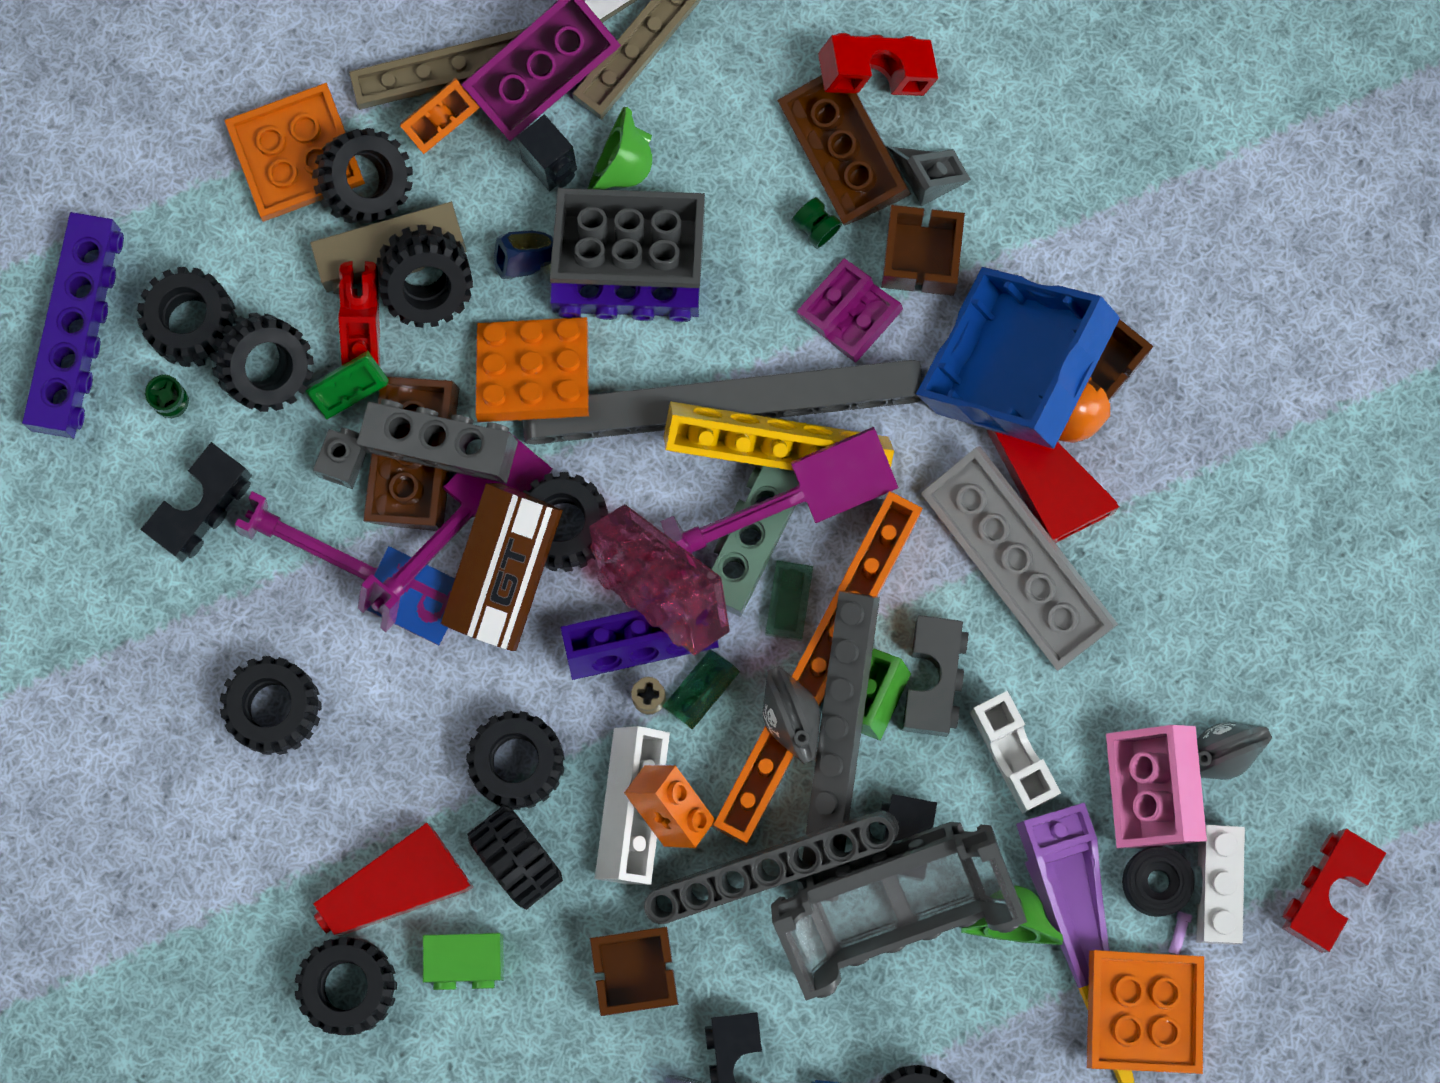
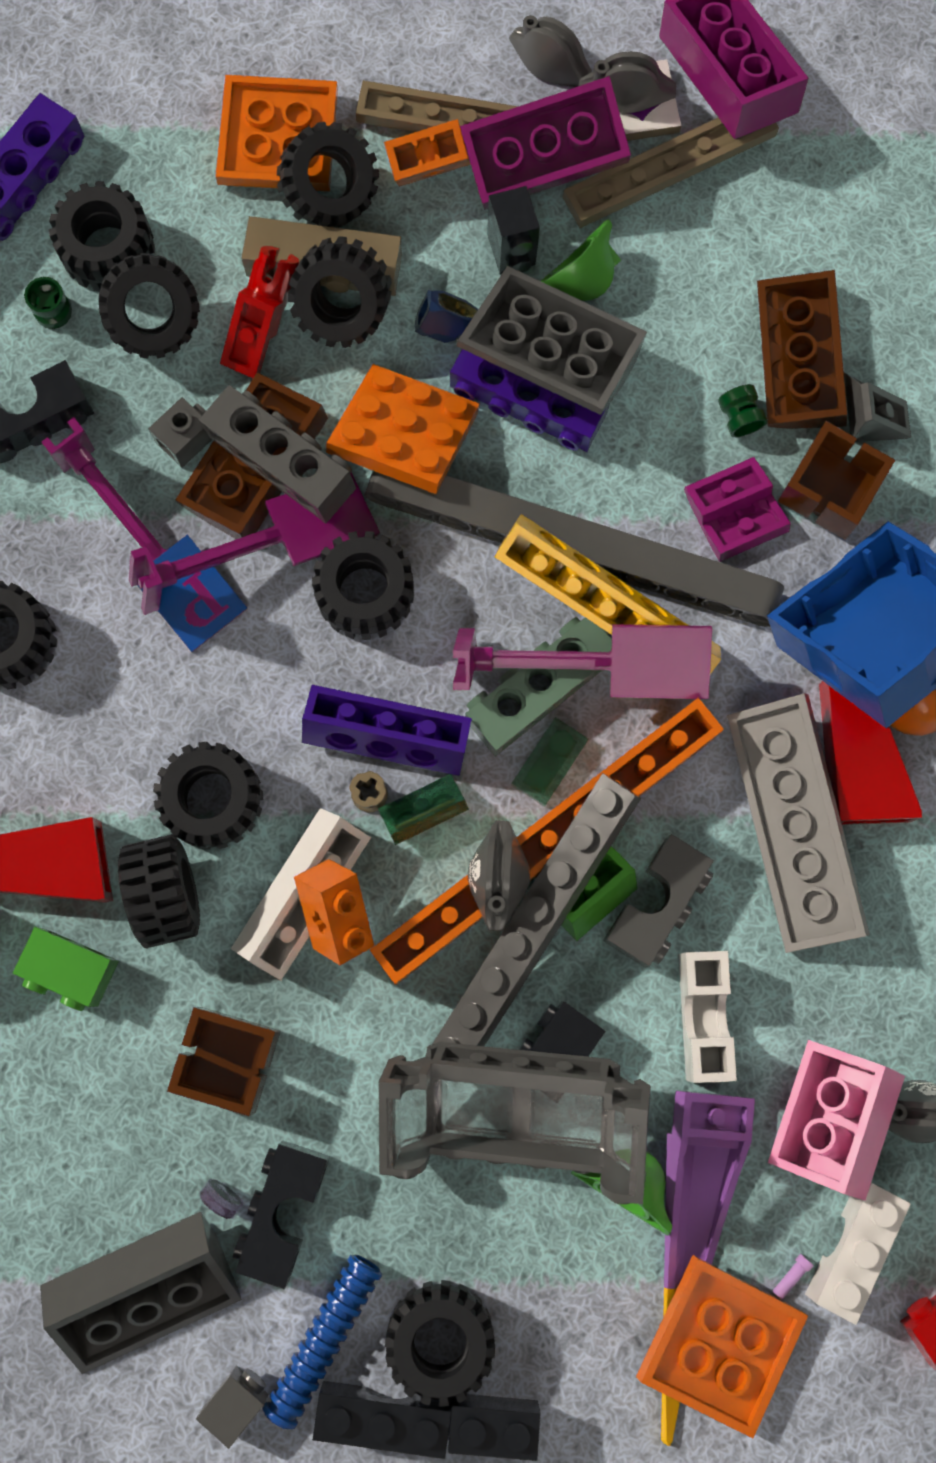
camera: 20 degrees right, 0 degrees up
green plate [306,351,389,420] -> none
reddish brown slope [441,483,563,651] -> none
clear pink brick [589,504,730,656] -> none
dark grey beam [644,810,899,924] -> none
red arch [818,33,938,96] -> none
black tyre [1122,846,1195,917] -> none

